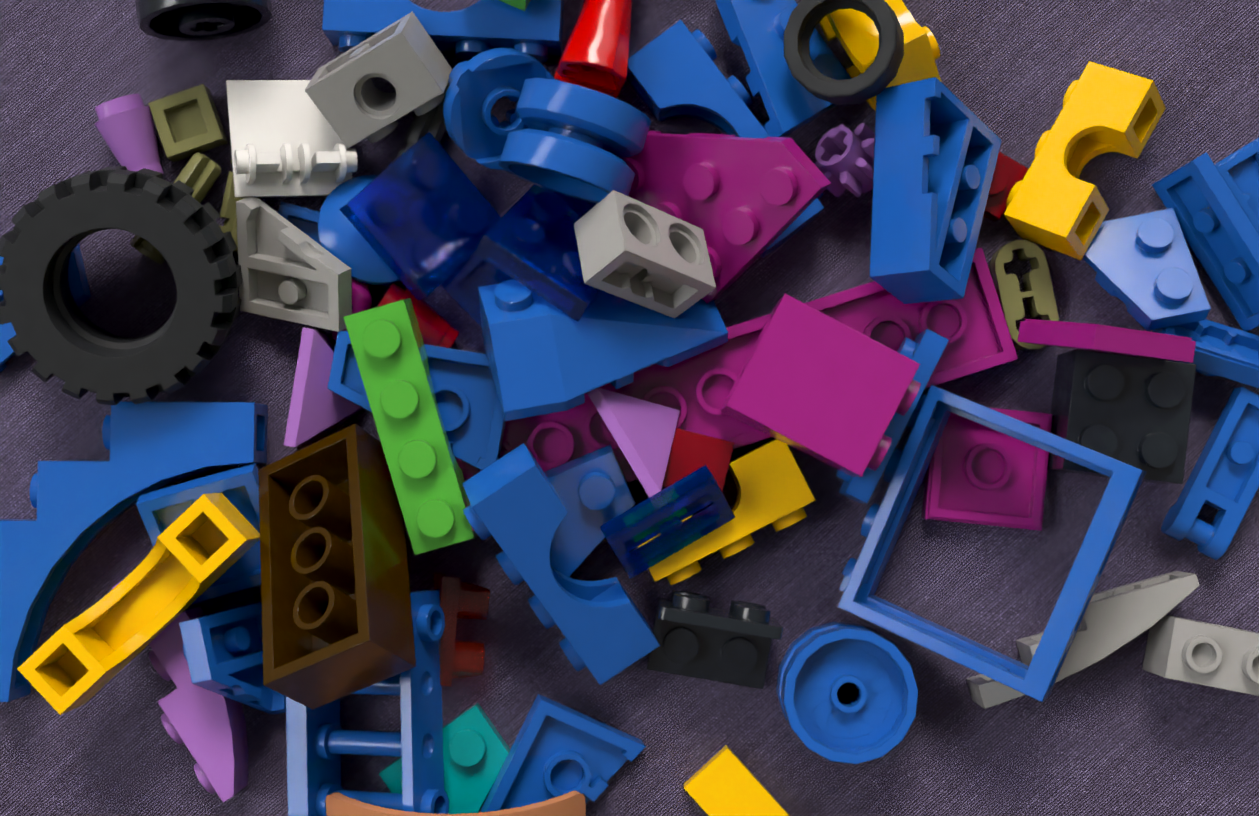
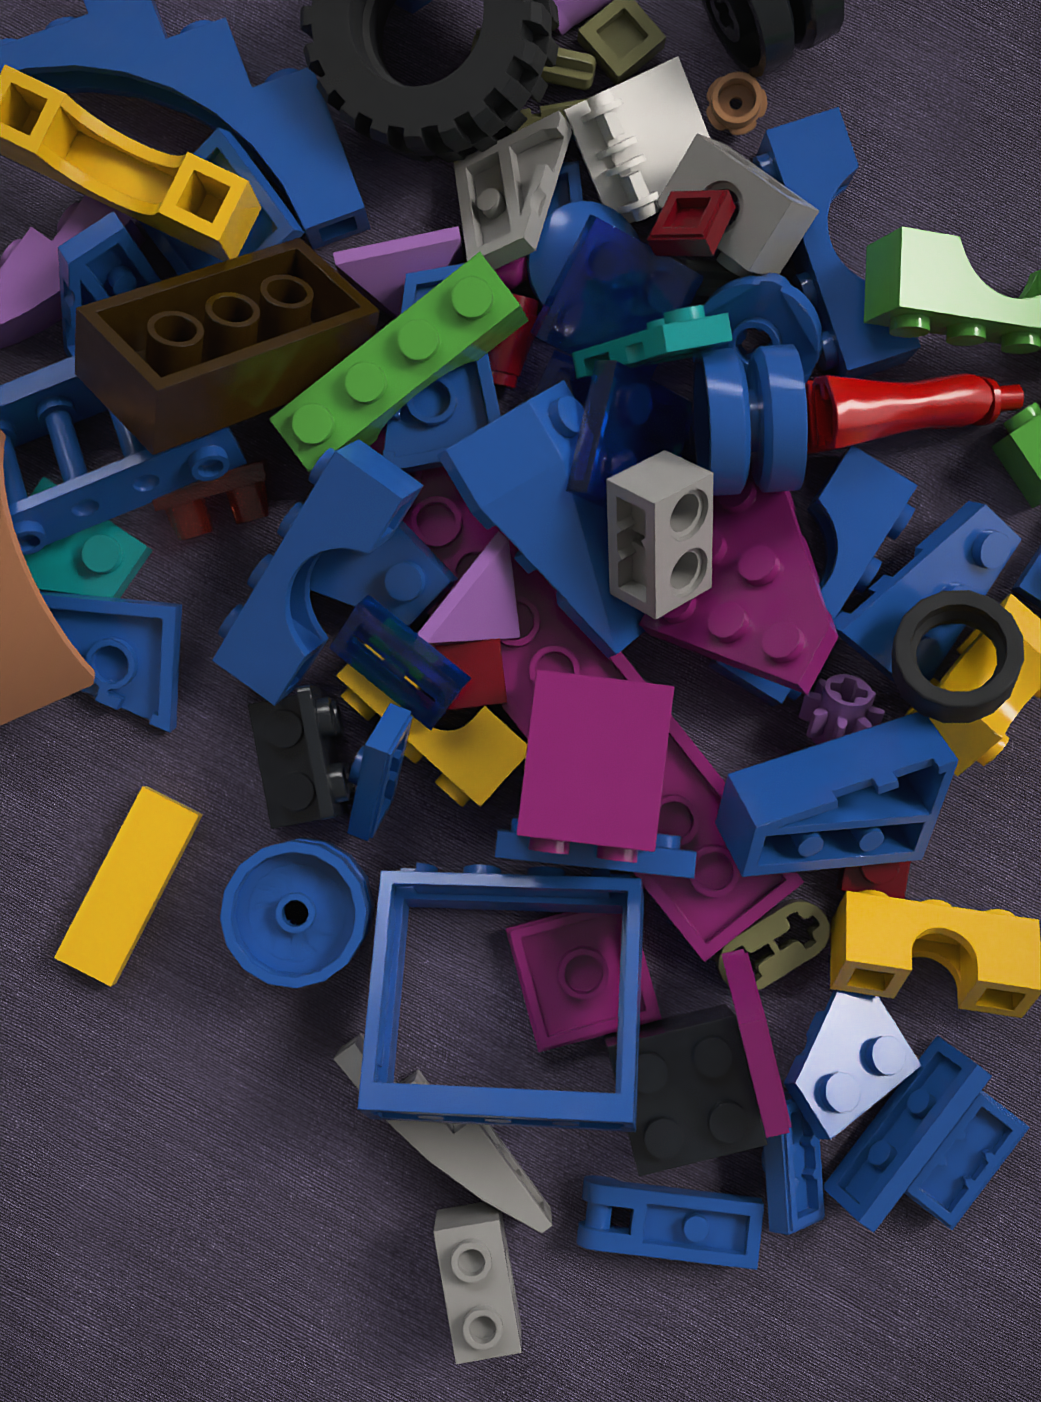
camera: 65 degrees right, 0 degrees up
none -> blue plate [347,703,413,841]
none -> teal wing [572,305,733,379]
none -> dark red tile [647,190,736,256]
none -> medium nougat plate [706,72,768,136]

